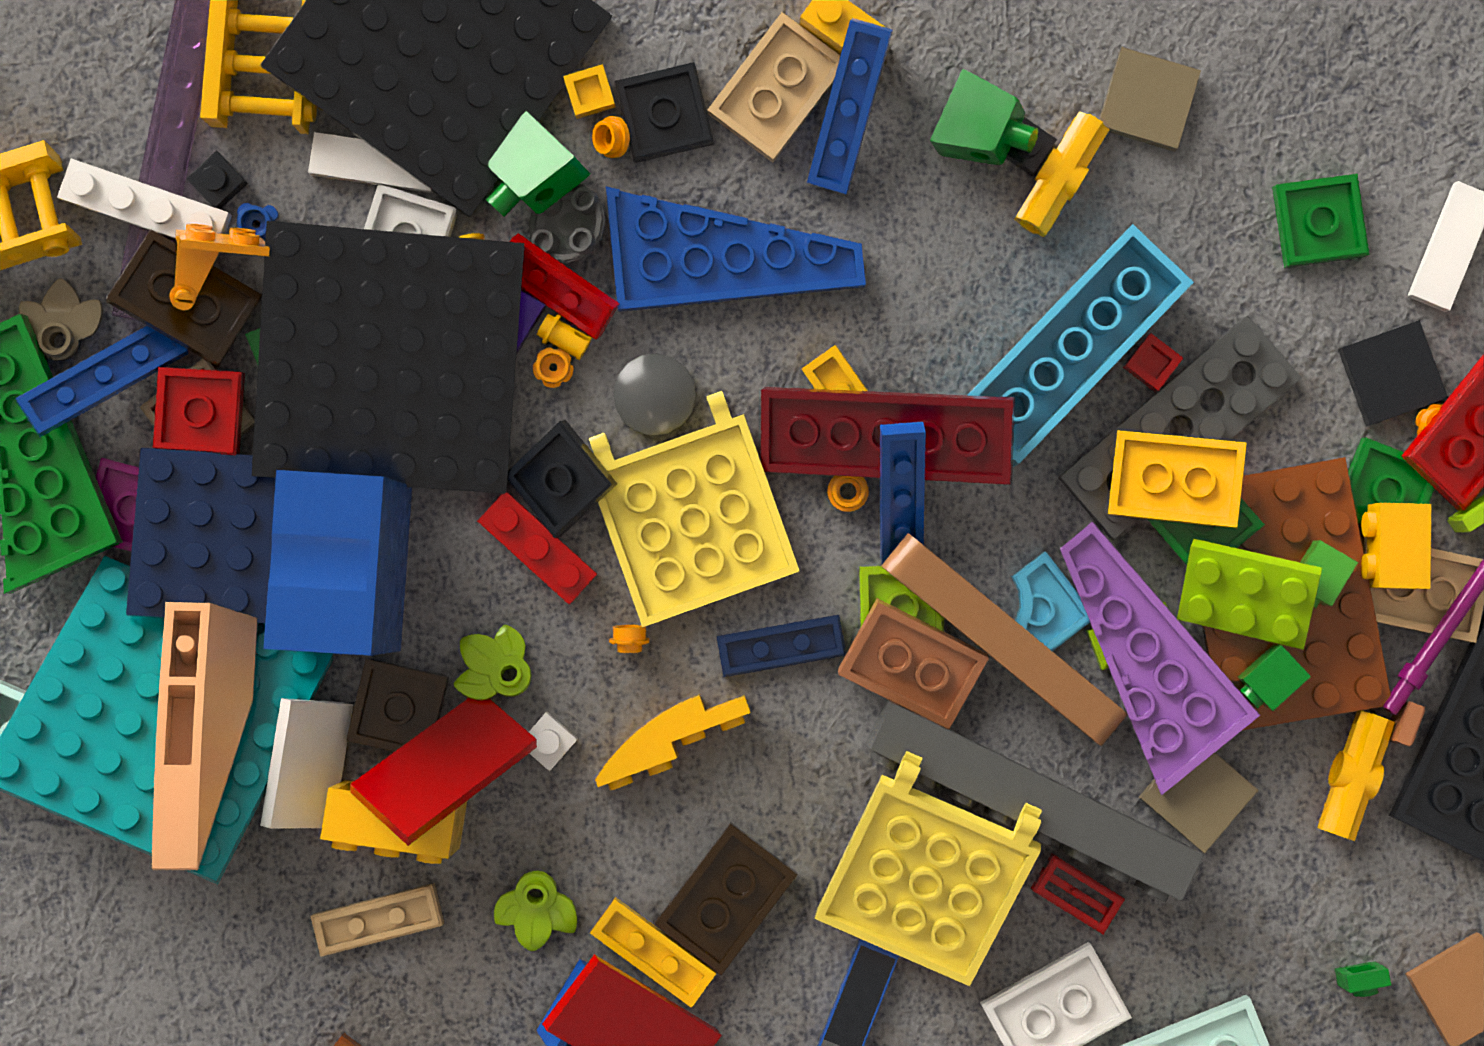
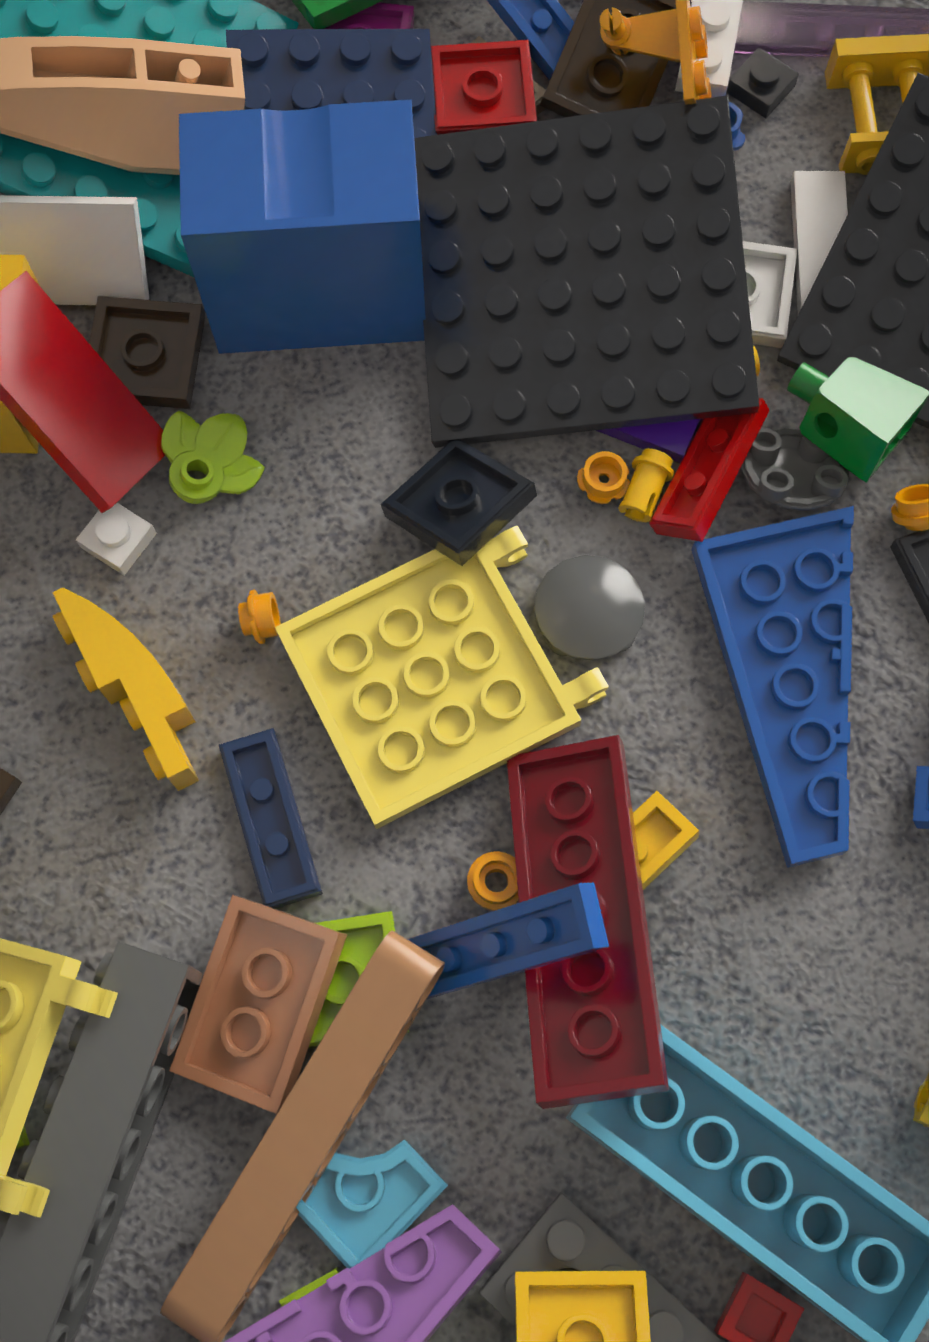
camera: 85 degrees right, 15 degrees down
red plate [477,491,598,605] -> none

